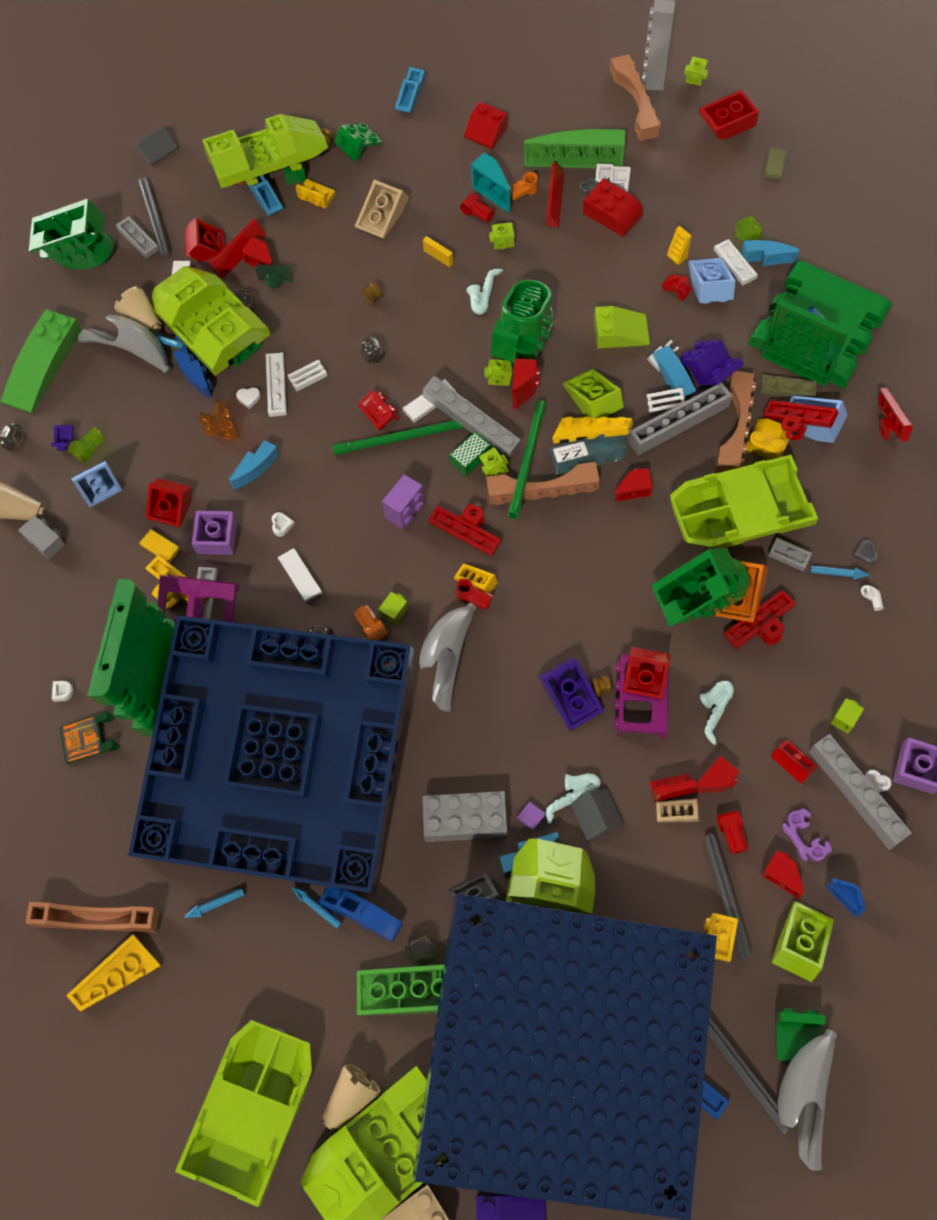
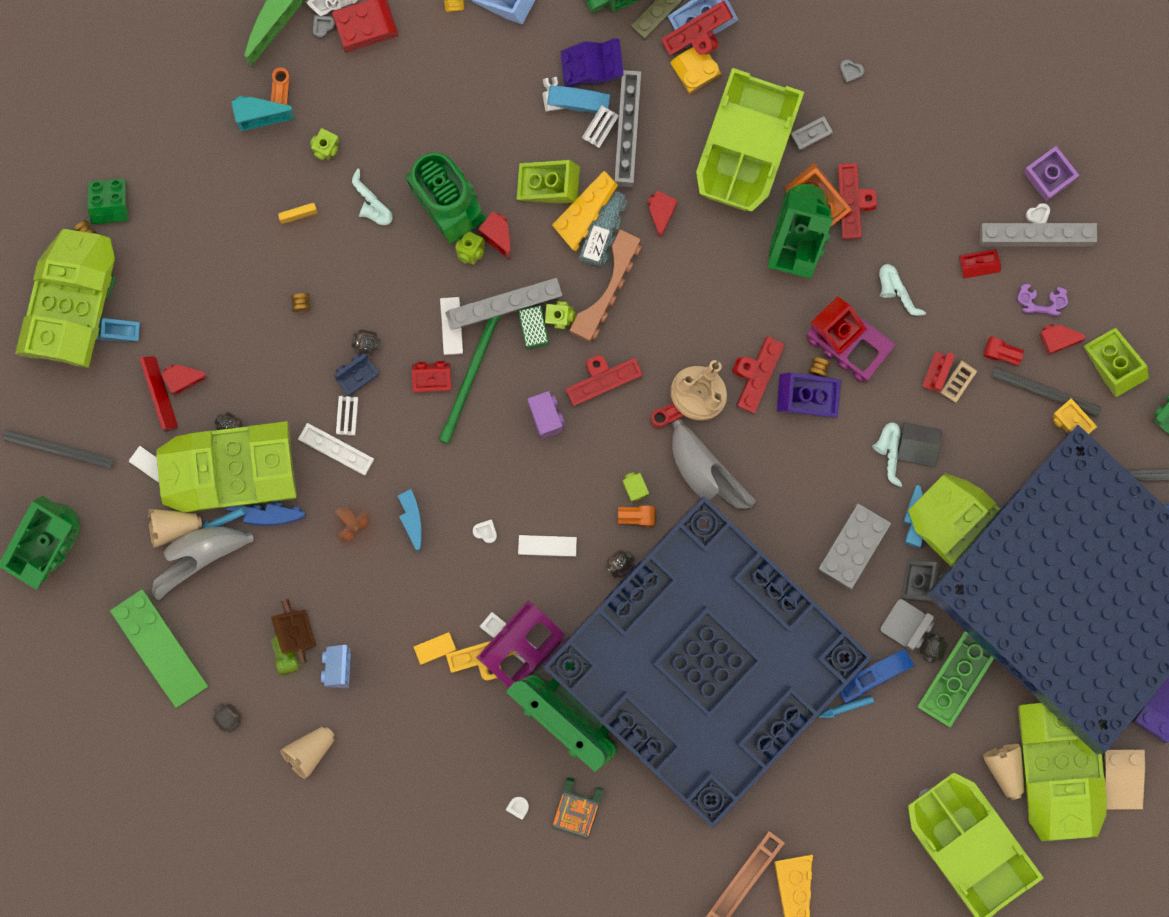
camera: 60 degrees left, 15 degrees up
light grey brick [18,515,65,560] -> none
dark purple bracket [51,425,74,451] -> none
light grey plate [116,216,159,259] -> none
red slope [146,478,192,527] -> none
red slope [185,218,225,262] -> none
dark azure piece [185,888,245,918] -> none
medium lavender brick [192,511,237,555] -> none
white tile [236,388,261,409] -> none
clear green tile [256,265,293,289] -> none
yellow bracket [296,179,336,209] -> none
tan slope [355,180,409,239] -> none
dark azure slope [395,67,427,113] -> none
yellow slope [454,563,498,594] -> none
red piece [460,193,495,223] -> none
red slope [464,102,508,149] -> none
green piece [508,400,546,519] -> none
medium lavender tile [517,802,546,831] -> none
red slope [546,162,564,227] -> none
lime slope [594,306,650,349] -> none
red bracket [661,274,692,301] -> none
red slope [695,756,740,793] -> none
nougat arch [715,371,756,473] -> none
dark azure piece [810,566,869,580] -> none
blue slope [825,878,866,918] -> none
lime brick [830,698,864,734] -> none
white arm [861,585,884,611] -> none
none -> reddish brown plate [271,599,316,664]
none -> dark blue bracket [334,353,380,396]
none -> tan piece [671,360,727,421]
none -> red plate [732,336,785,414]
none -> light grey bracket [880,599,934,651]

